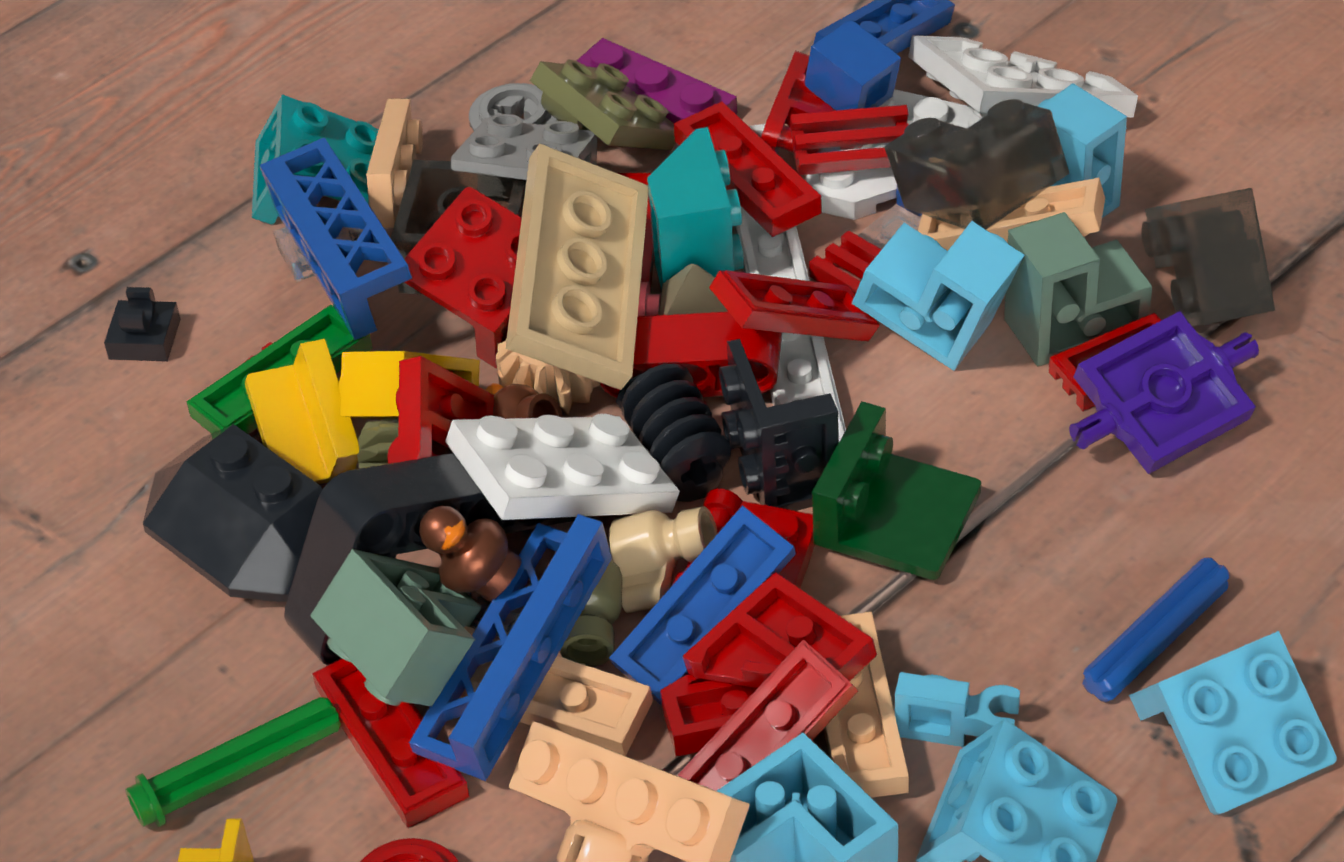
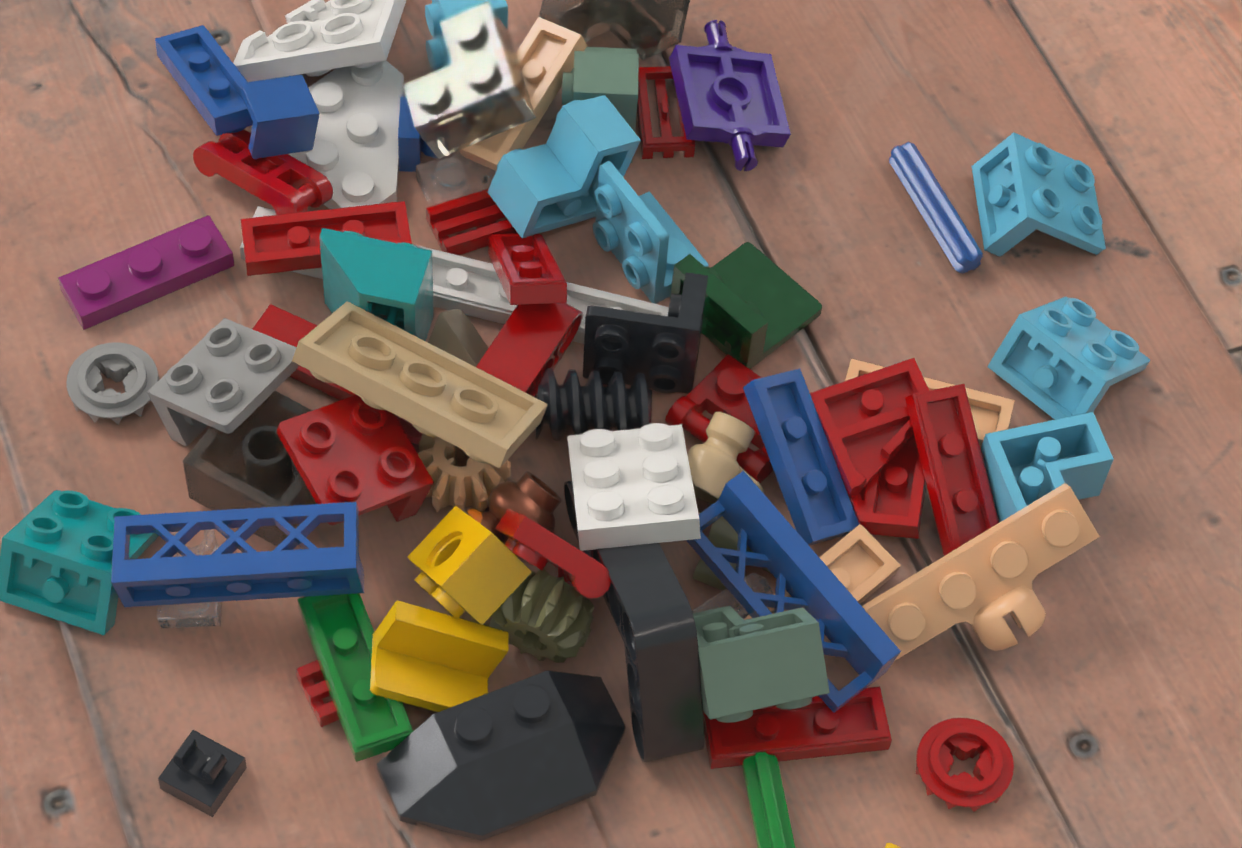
camera: 75 degrees left, 10 degrees up
light nougat plate [367,99,423,228] -> none
copper animal [419,506,521,601] -> none
olive plate [530,59,676,150] -> none
red tile [789,105,916,175] -> none
medium azure plate [895,672,1020,747] -> none
none -> medium azure bracket [593,161,709,304]

